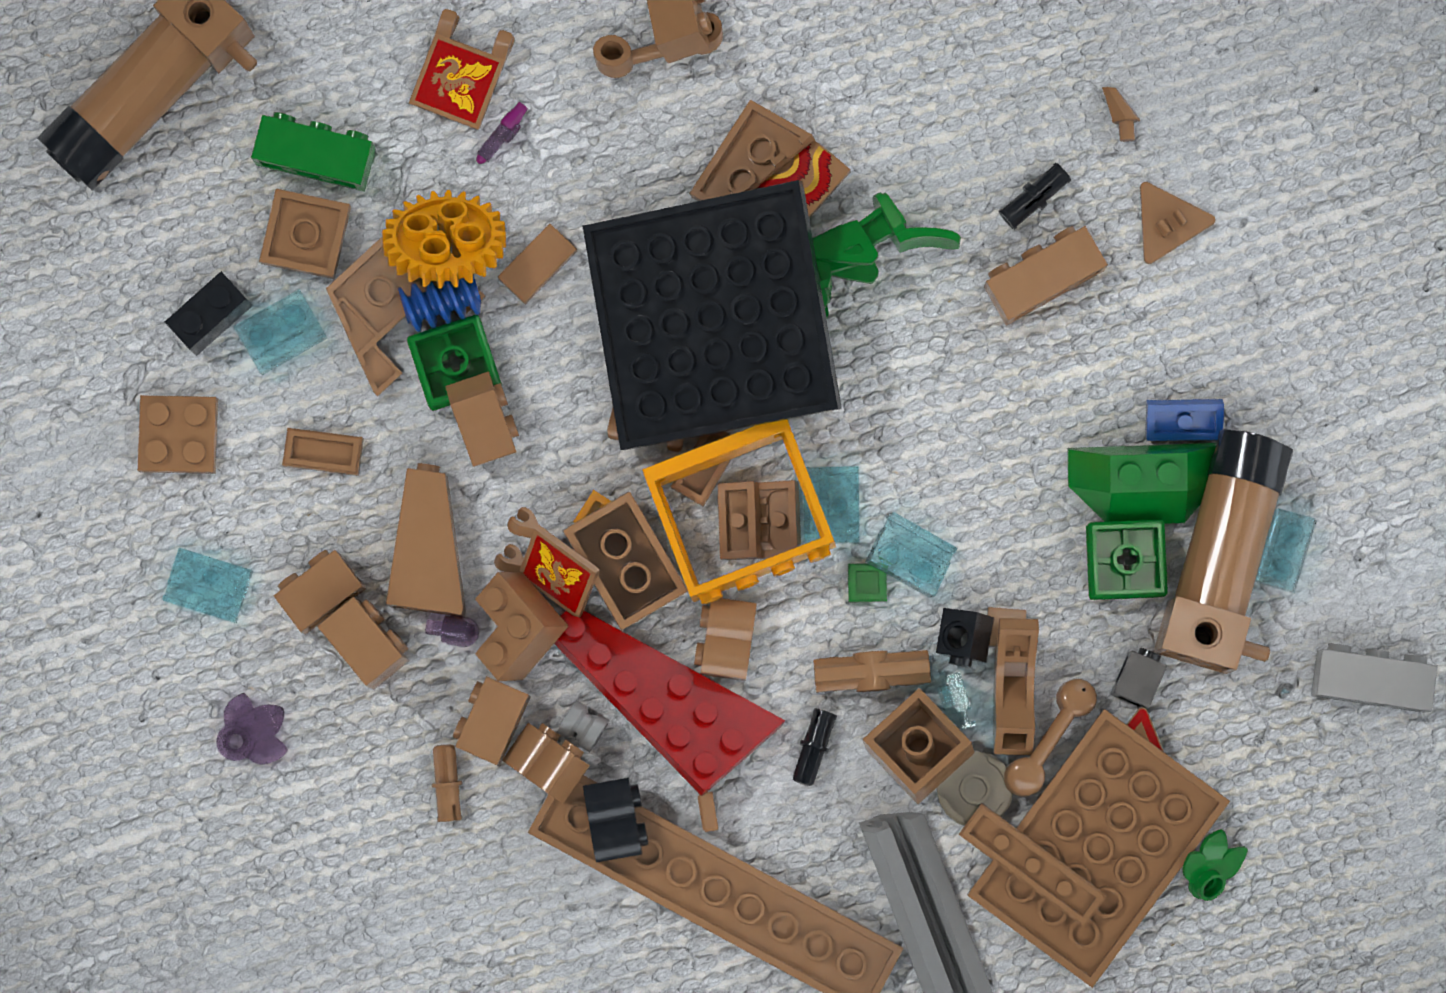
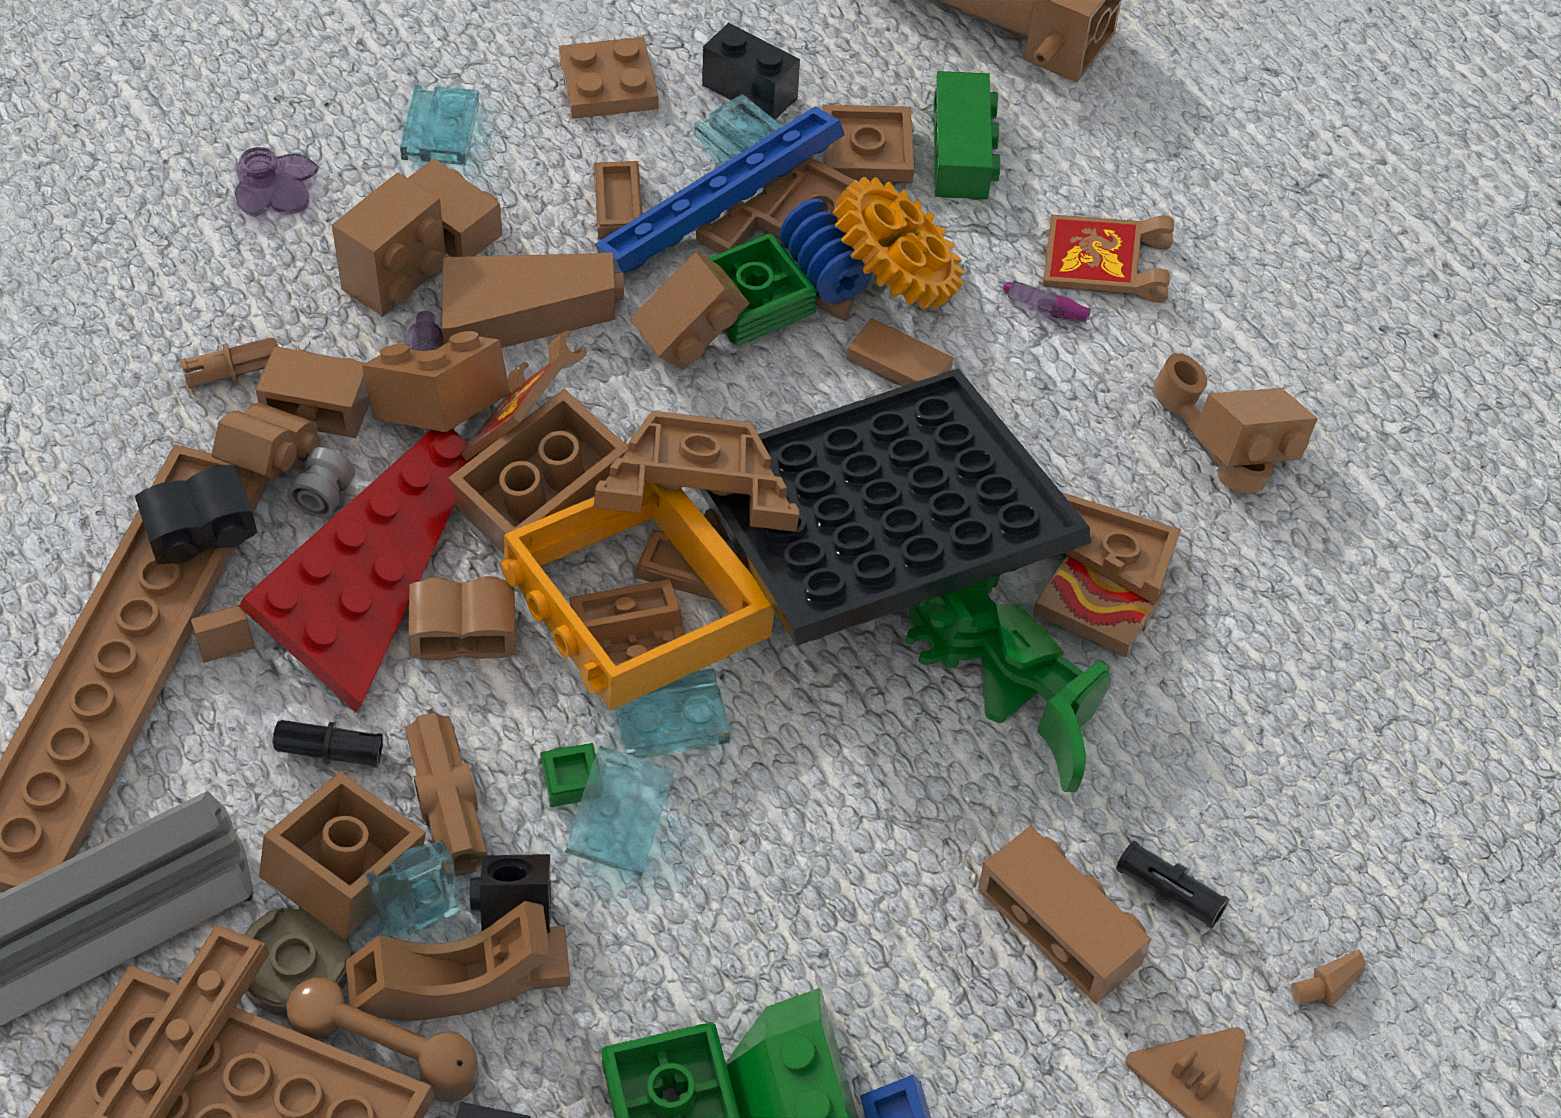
camera: 70 degrees right, 30 degrees down
none -> medium nougat wing [593,410,799,532]
none -> blue plate [594,106,845,275]

